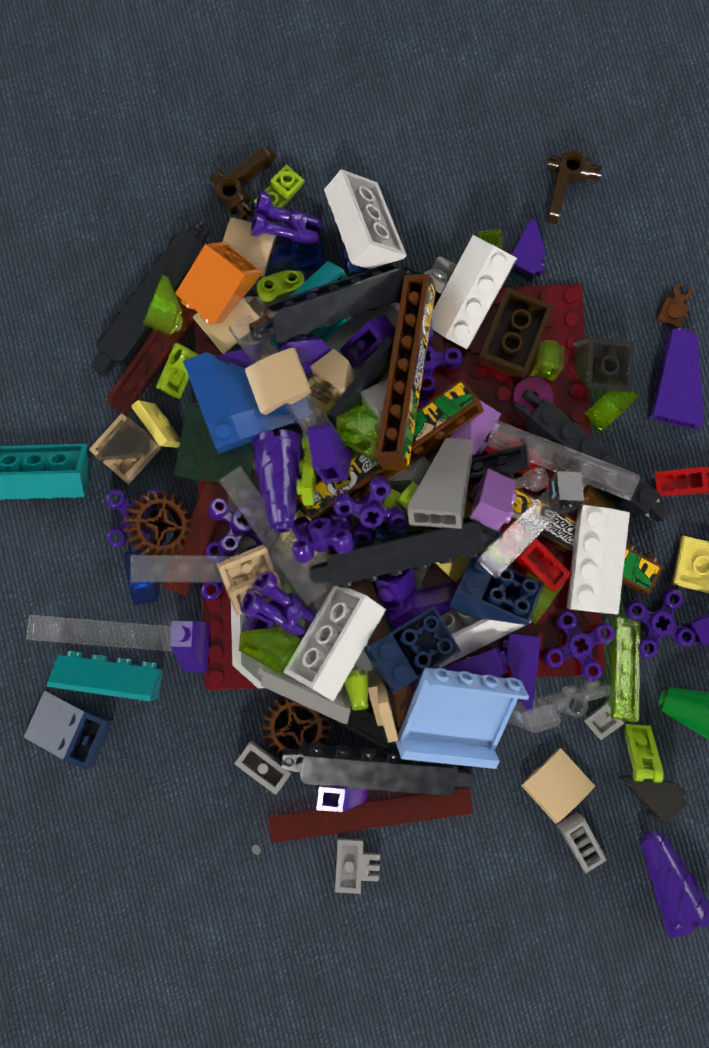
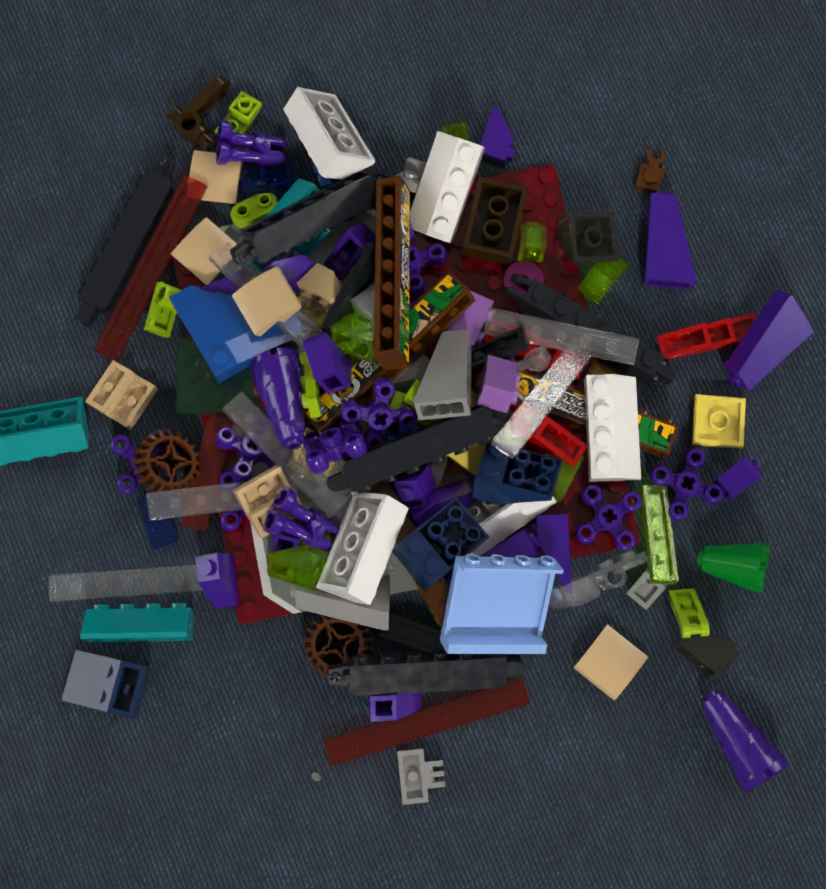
camera: 10 degrees left, 5 degrees down
clear smoke slope [95,417,155,462] -> none
light yellow plate [131,400,184,448] -> none
clear neon green slope [143,275,184,336] -> none
orange slope [175,242,263,324] -> none
light grey brick [234,740,292,795] -> none
lime cone [344,670,369,710] -> none
tan slope [367,670,398,742] -> none
dark brown piece [546,150,602,224] -> none
brick [548,471,584,513] -> none
light grey slope [557,813,607,873] -> none

